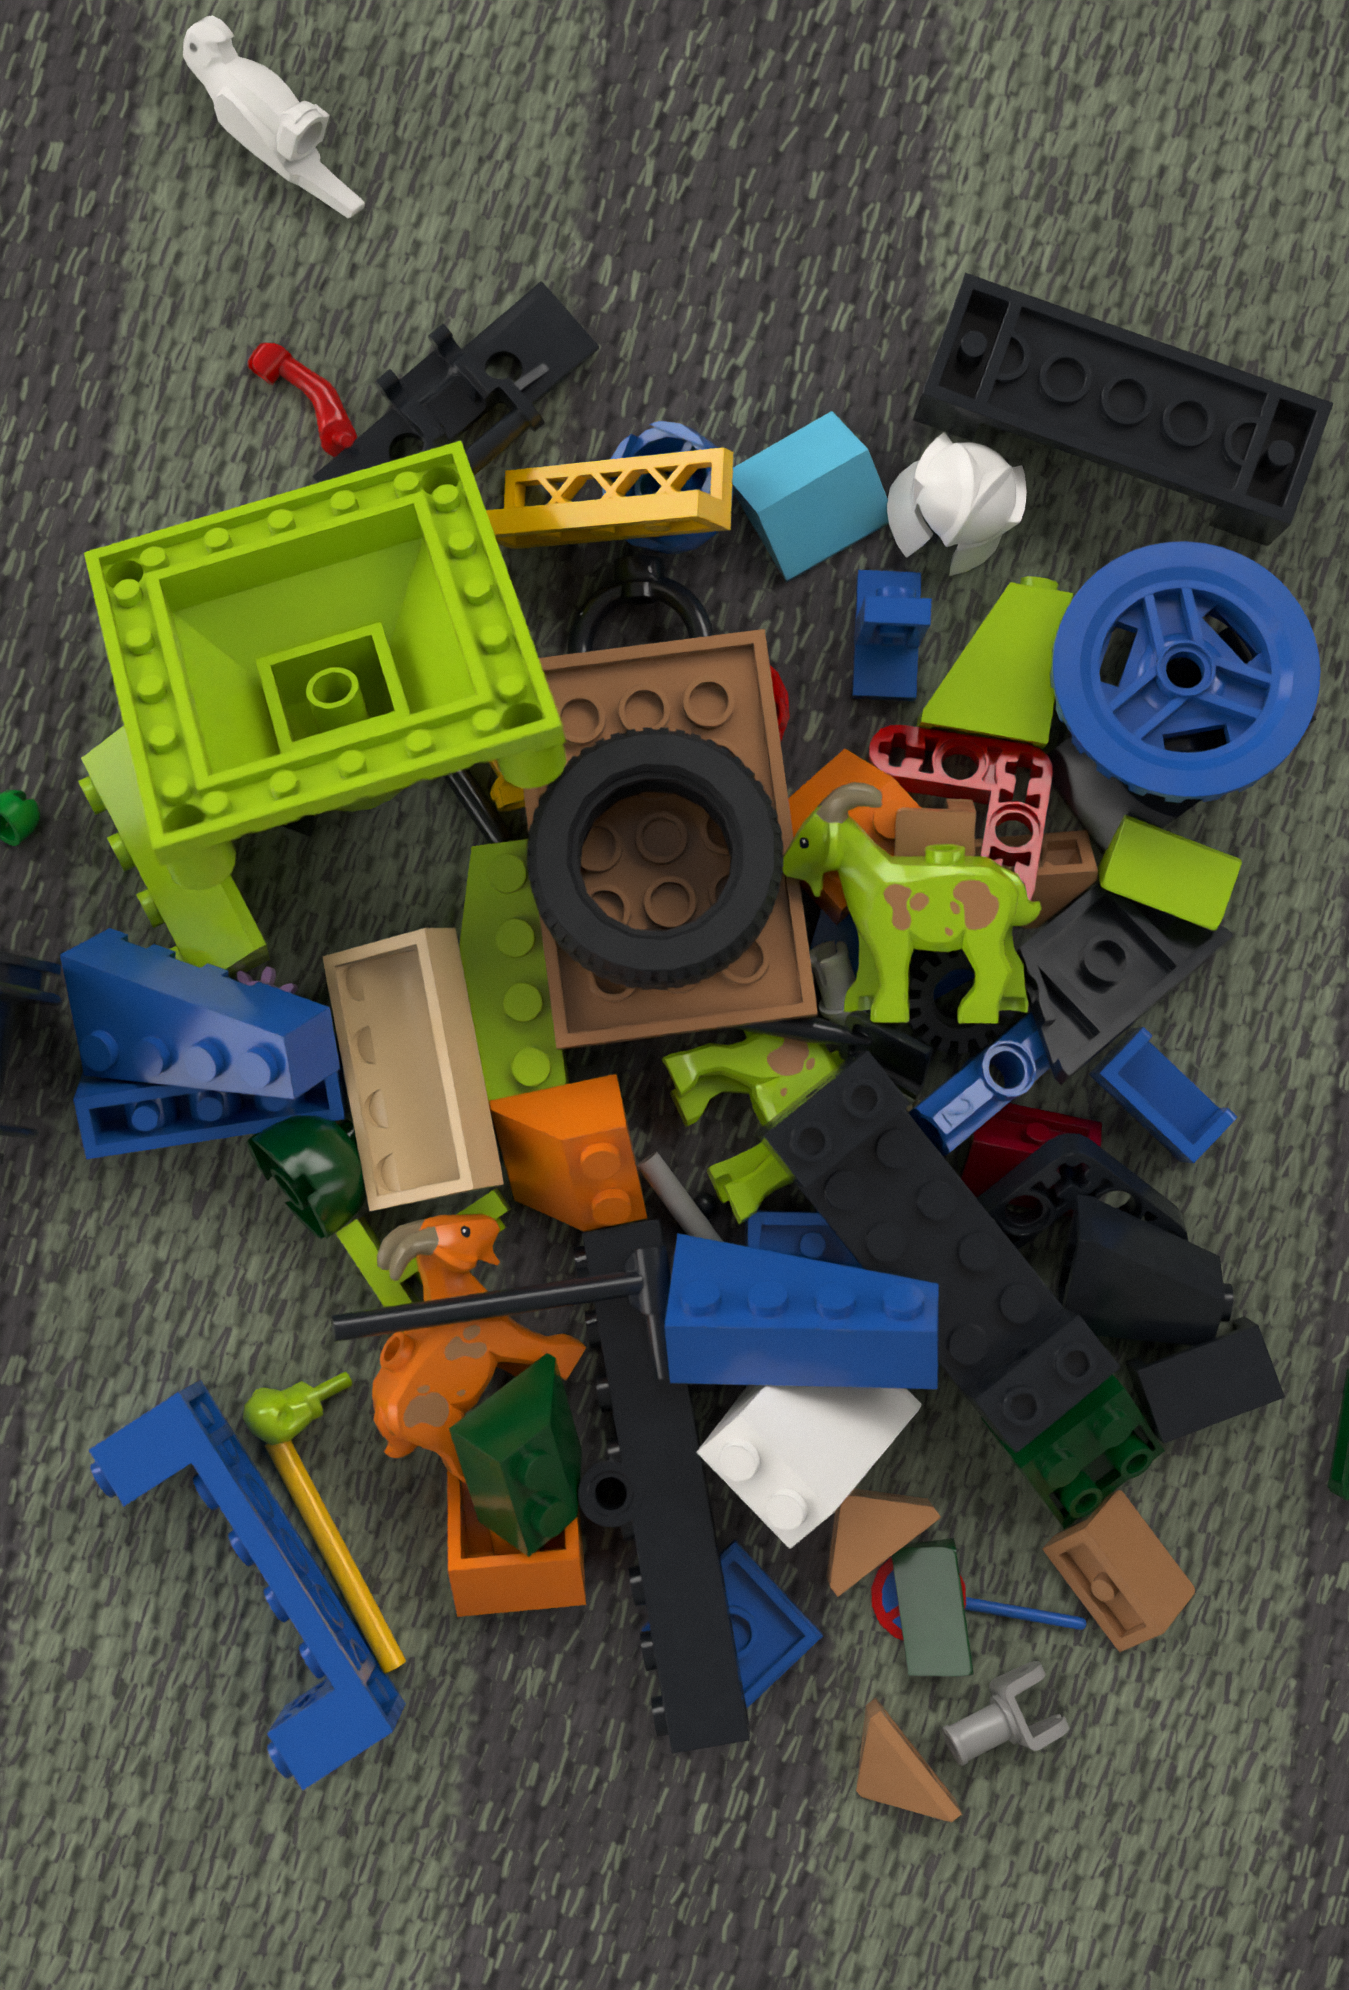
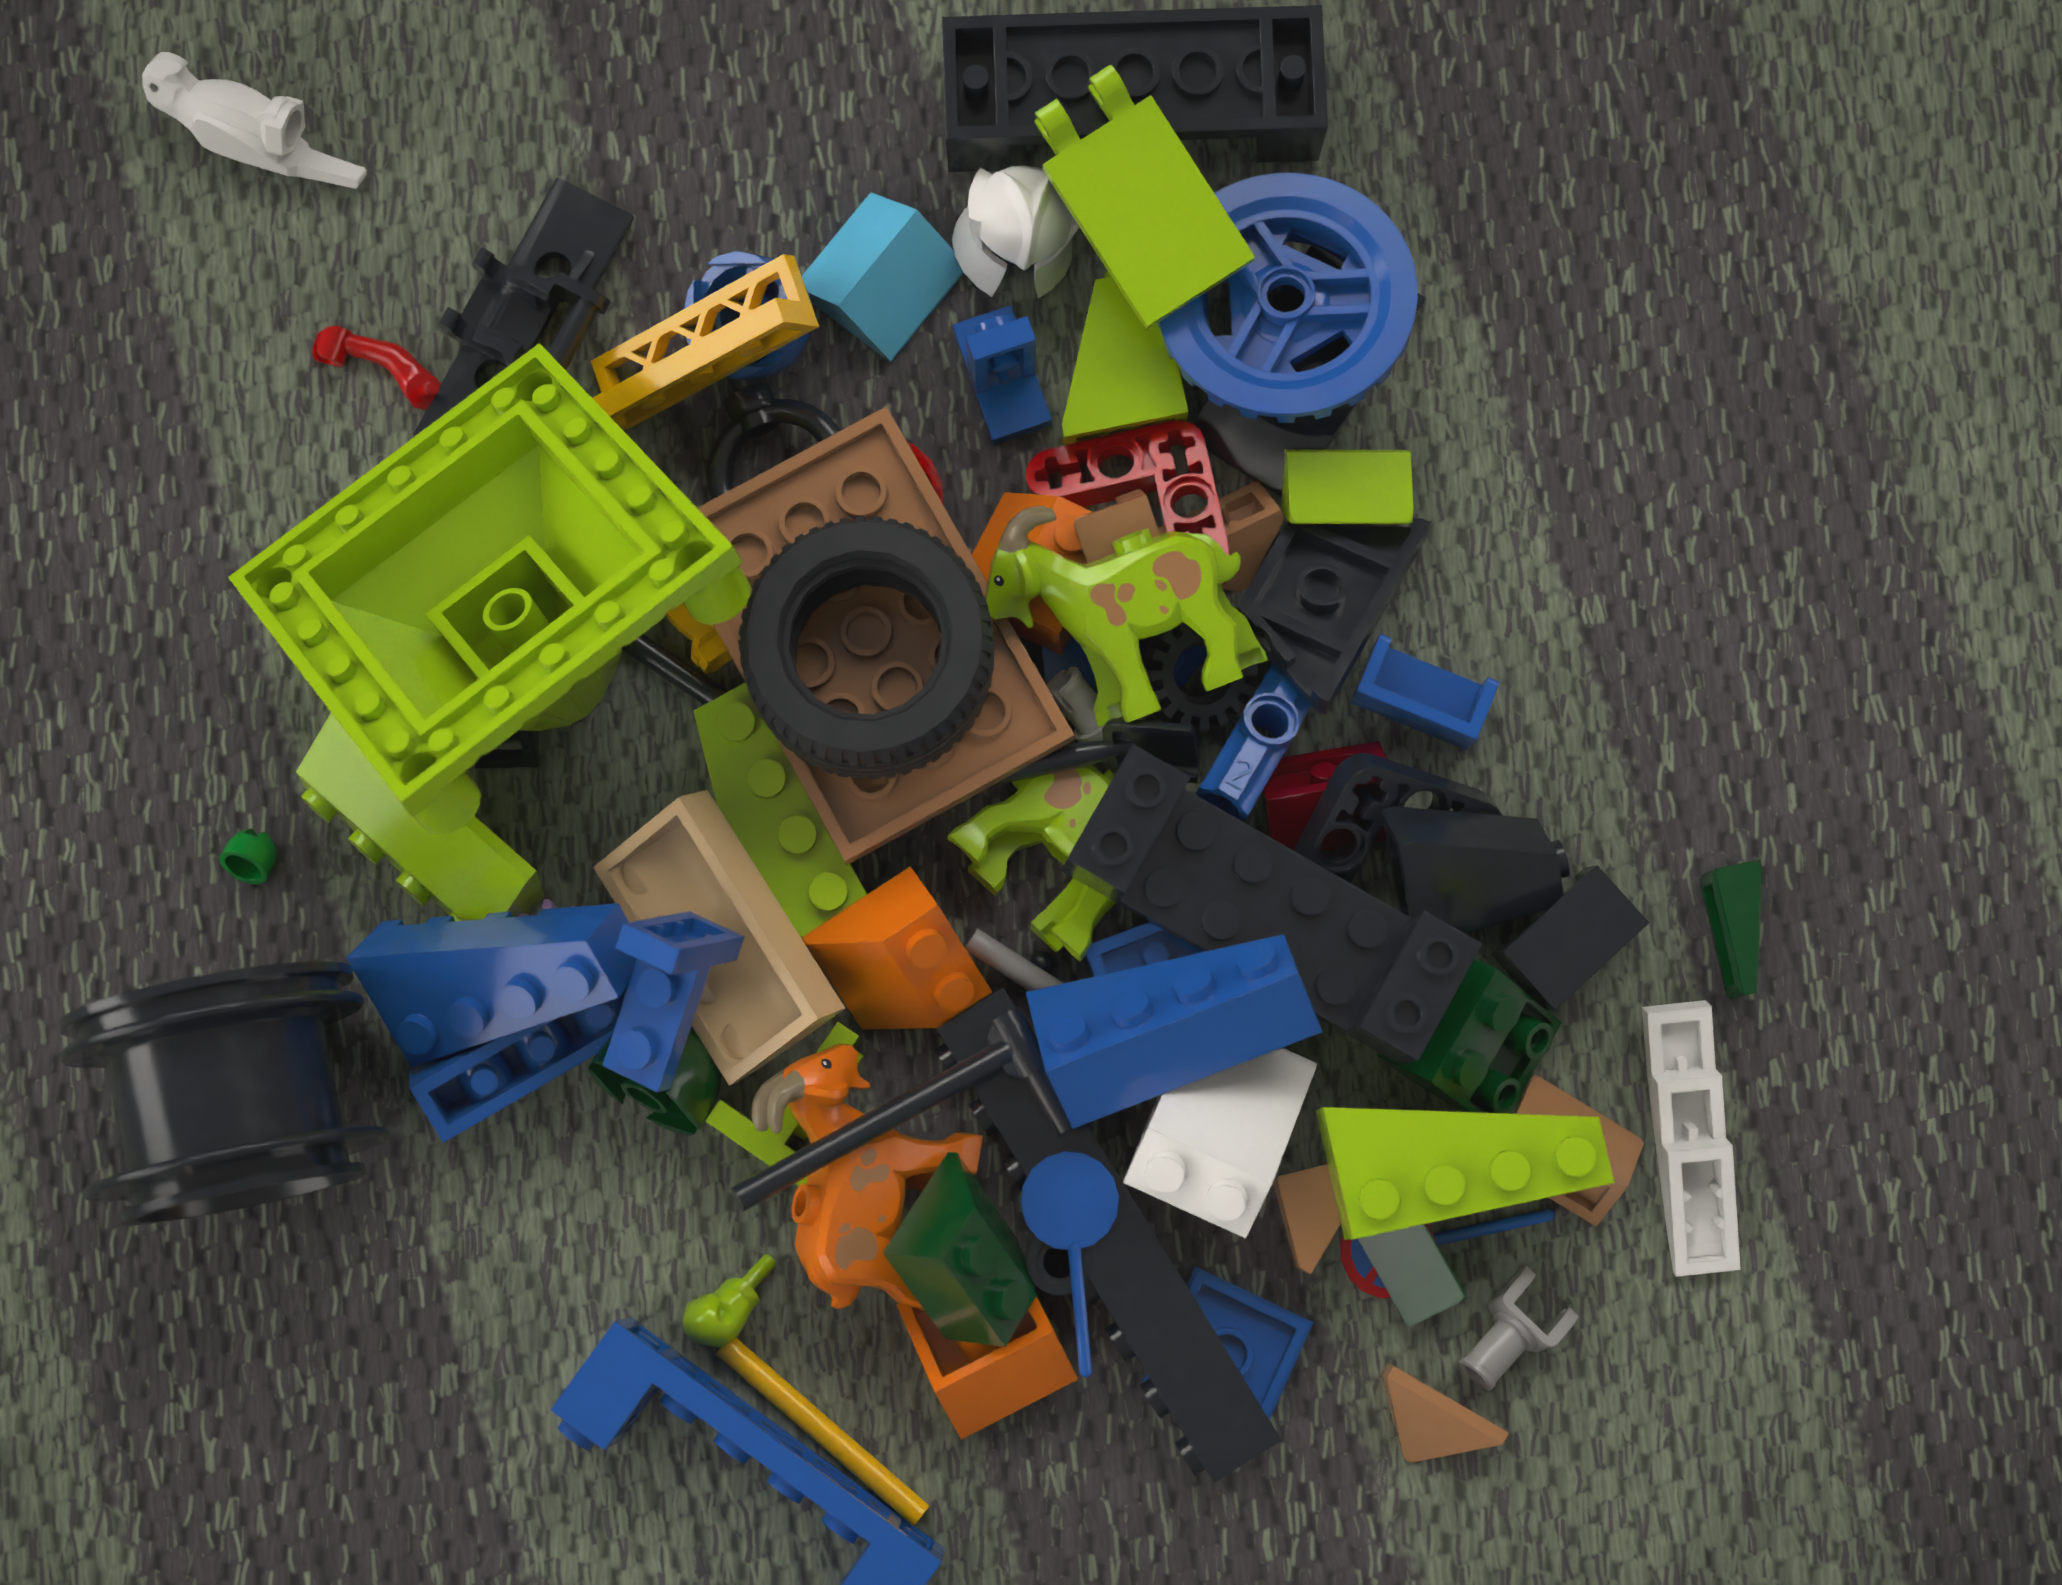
camera: 20 degrees left, 5 degrees down
none -> blue bracket [602,911,745,1093]
none -> blue piece [1021,1151,1119,1378]
none -> lime tile [1034,64,1255,330]
none -> lime wedge [1315,1107,1615,1240]
none -> white slope [1642,1000,1741,1277]

